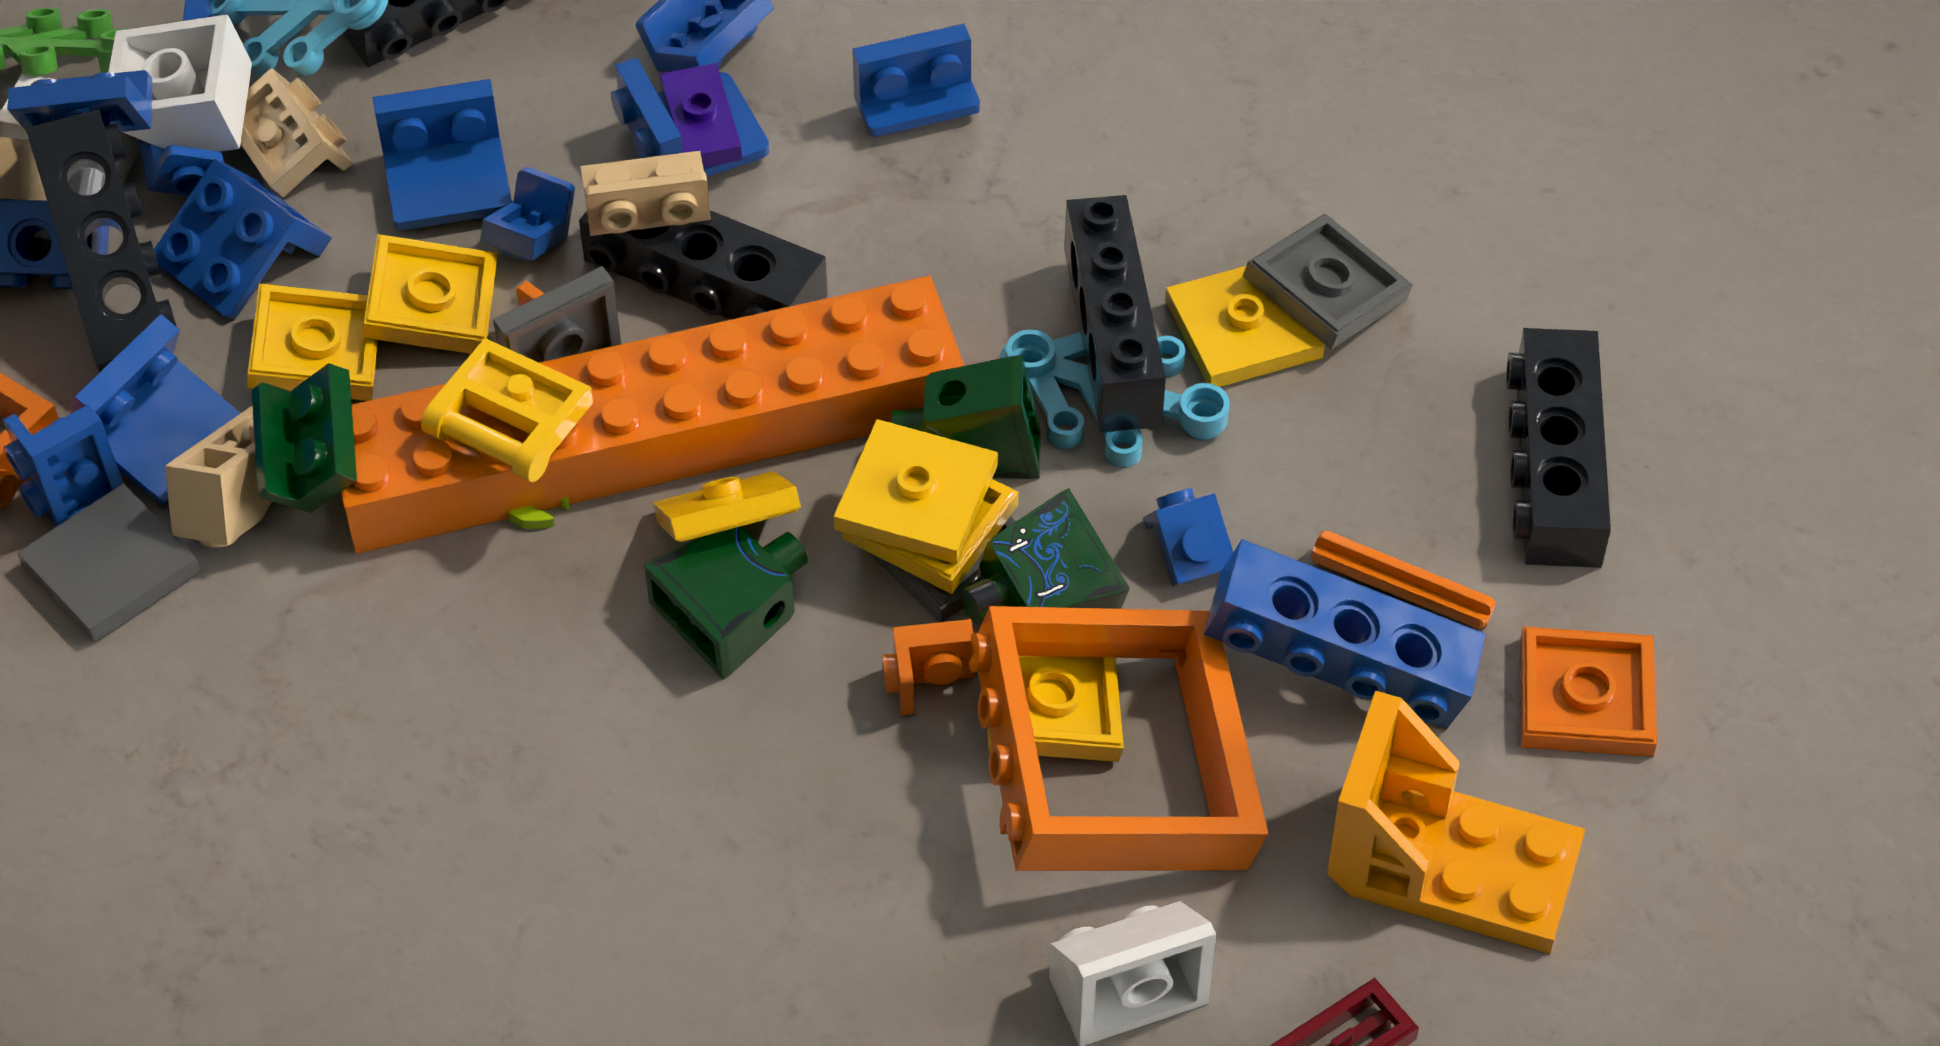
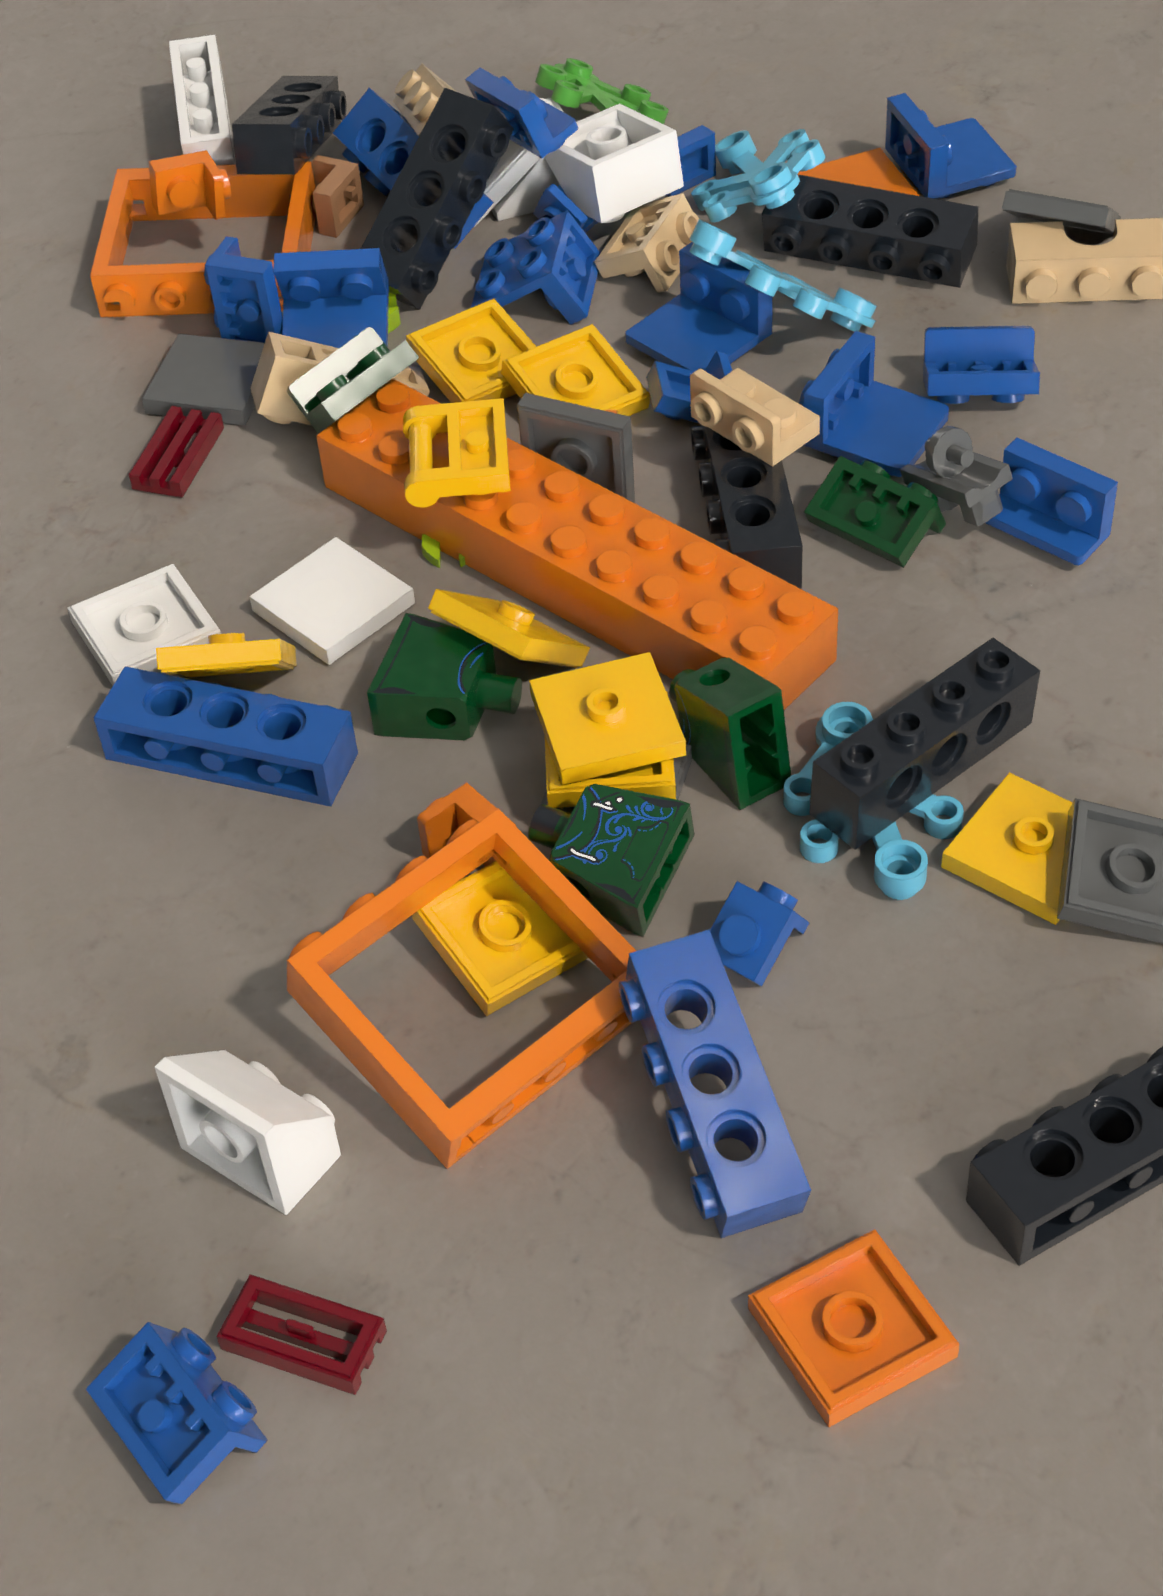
camera: 60 degrees right, 5 degrees down
dark purple plate [660,63,742,168] -> none
orange axle [1311,530,1496,630] -> none
light orange bracket [1327,691,1586,954] -> none
none -> white tile [67,564,221,686]
none -> blue brick [94,666,358,807]
none -> dark red tile [129,406,224,498]
none -> yellow plate [156,633,297,678]
none -> white tile [249,537,415,665]
none -> medium azure plant [689,220,877,332]
none -> dark green bracket [804,456,946,568]
none -> dark grey hips [900,426,1013,526]

